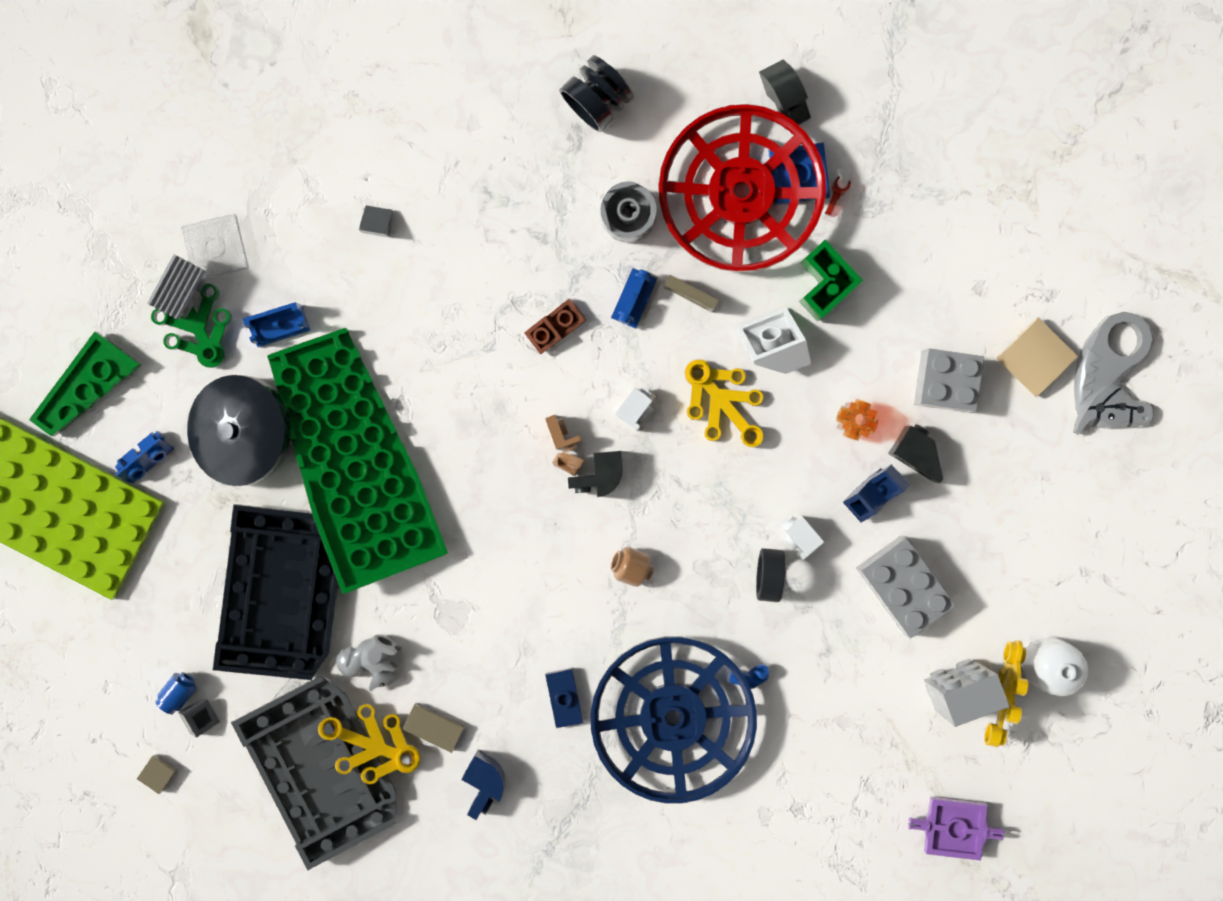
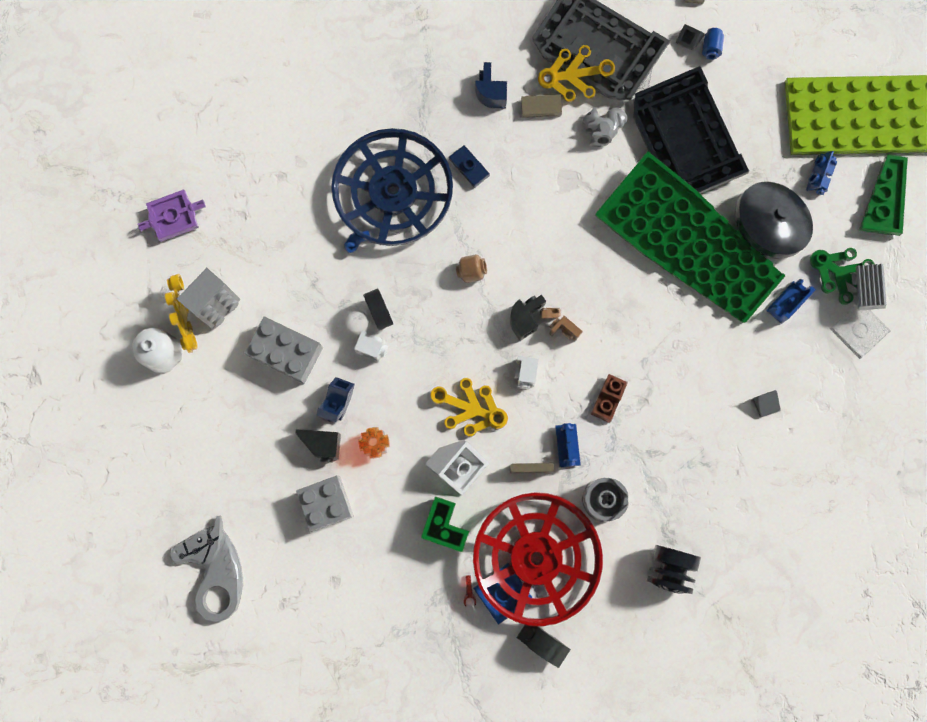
camera: 150 degrees right, 10 degrees down
tan slope [997,317,1078,397] -> none

